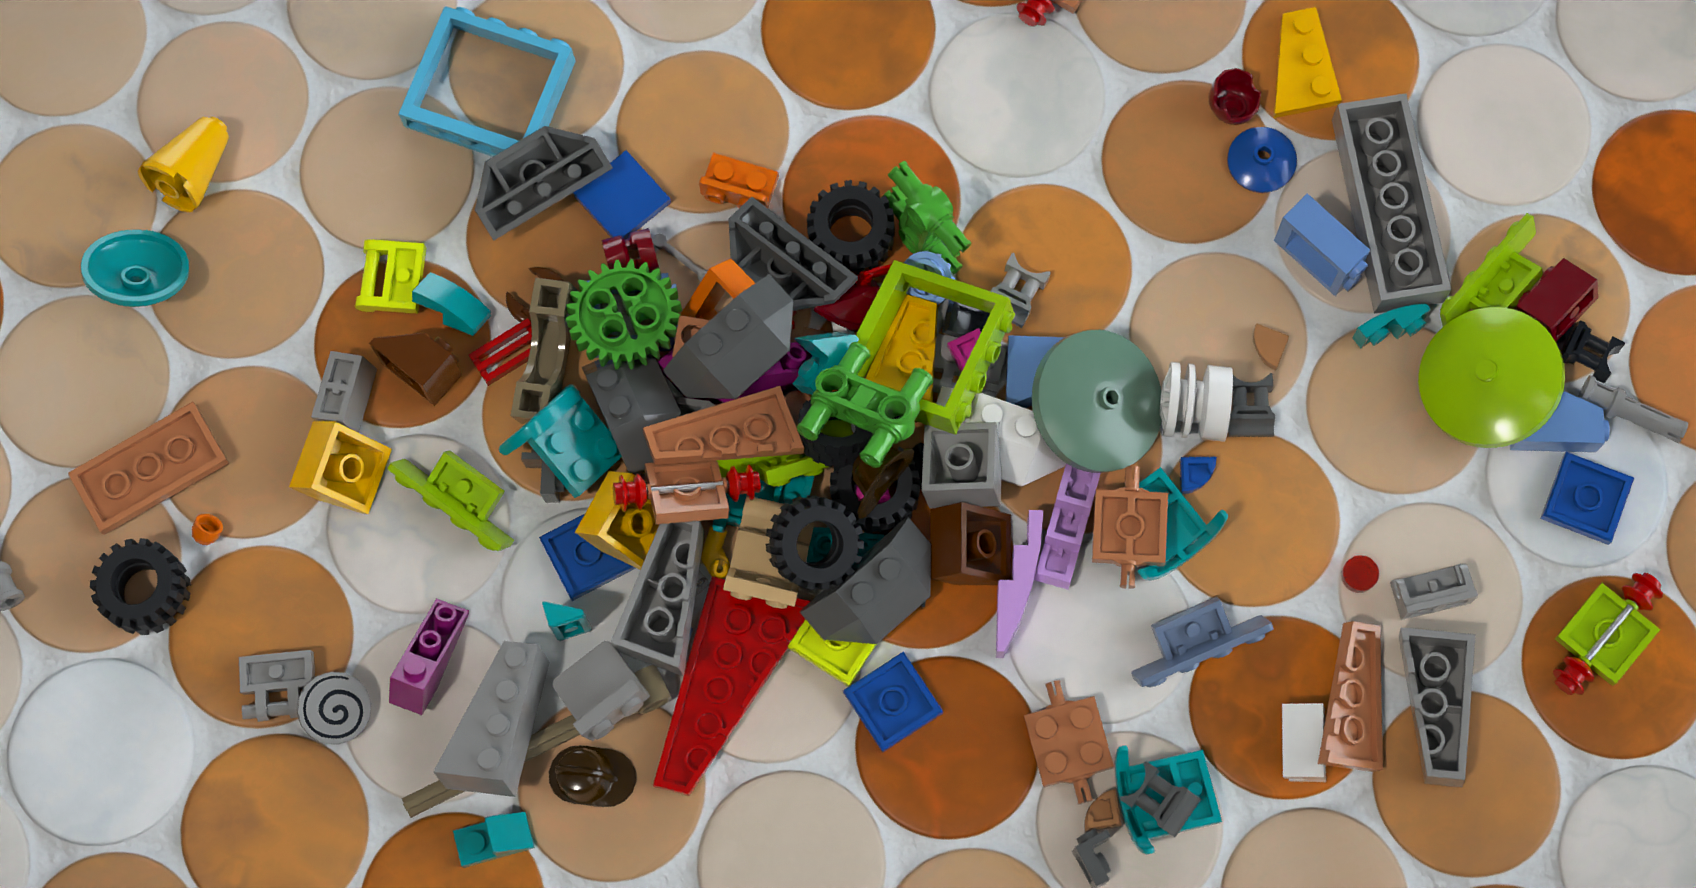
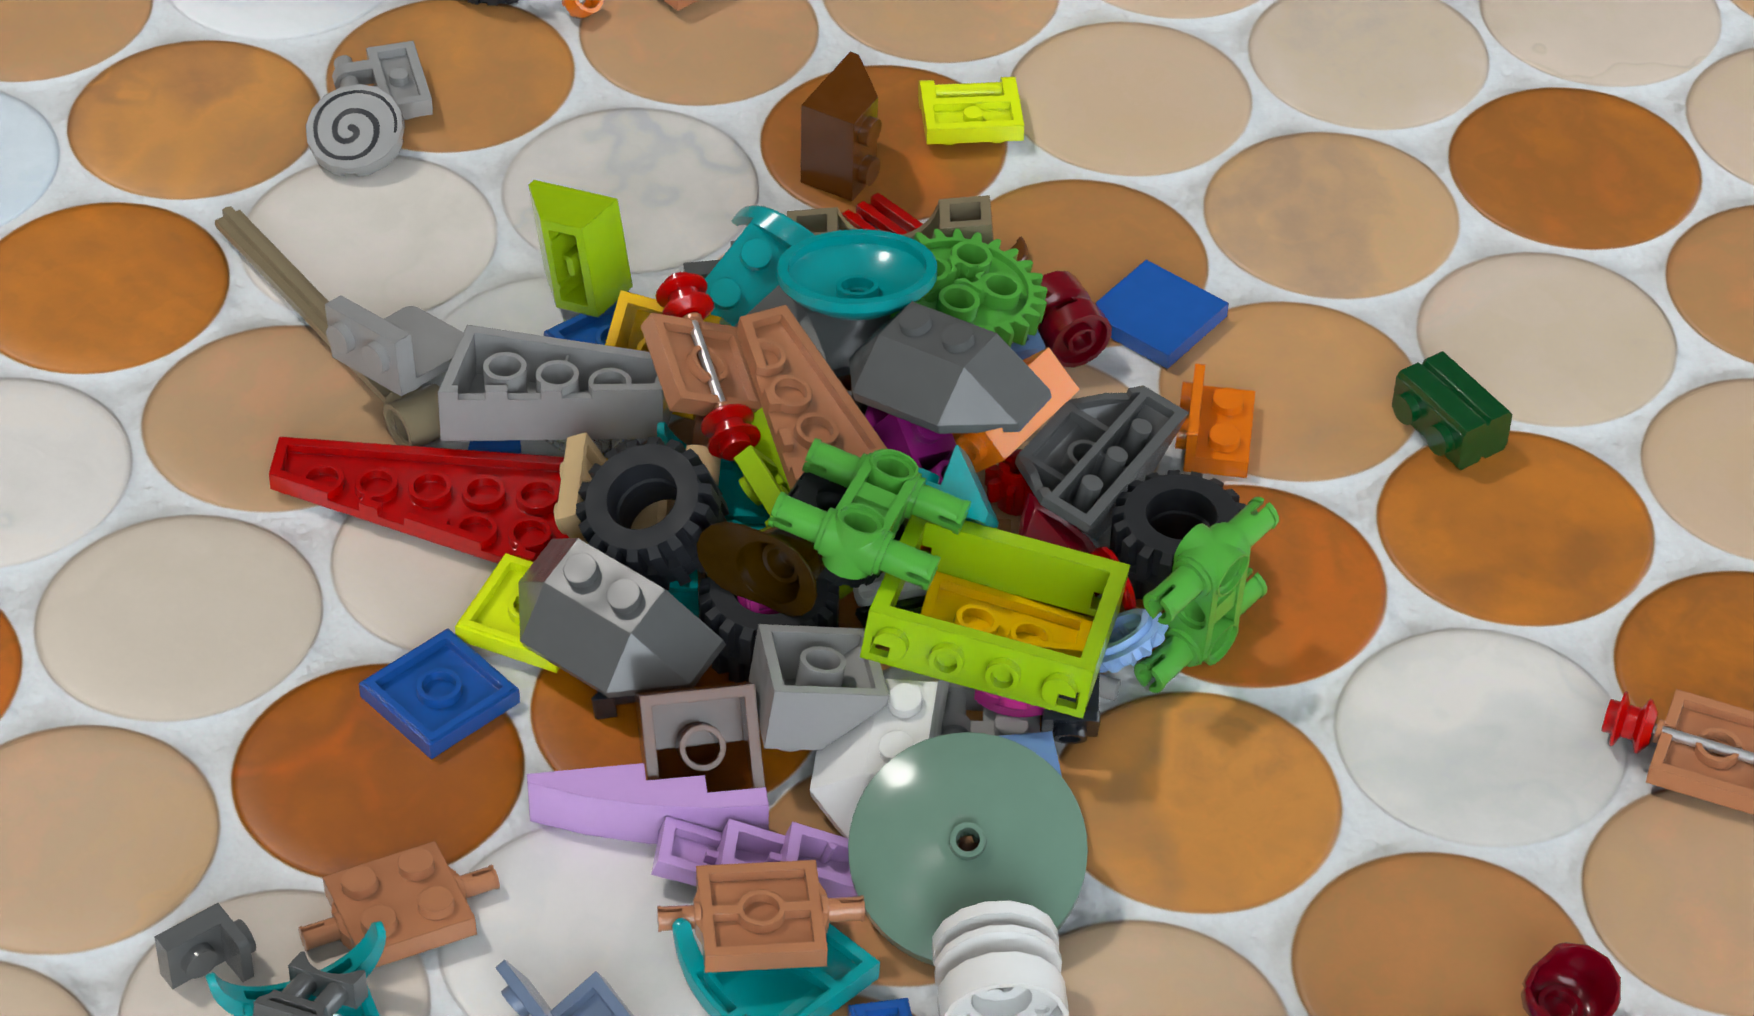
camera: 75 degrees right, 30 degrees down
yellow slope [289,421,392,514] -> none
light grey hinge [311,351,377,433] -> none
lime bracket [387,450,514,551] -> none
magenta slope [389,598,469,715] -> none
medium azure window [398,6,576,157] -> none
teal slope [412,272,491,336] -> none
light grey wedge [433,641,550,797] -> none
teal slope [453,812,535,868] -> none
dark grey wedge [475,126,613,241] -> none
teal slope [542,602,592,641] -> none
dark brown piece [549,746,636,807] -> none
light grey hinge [653,234,708,282] -> none
light grey piece [991,253,1051,328] -> none
medium nougat tile [1084,789,1122,833] -> none
none -> lime slope [528,180,633,317]
none -> teal dish [777,229,937,321]
none -> dark green brick [1391,351,1513,470]

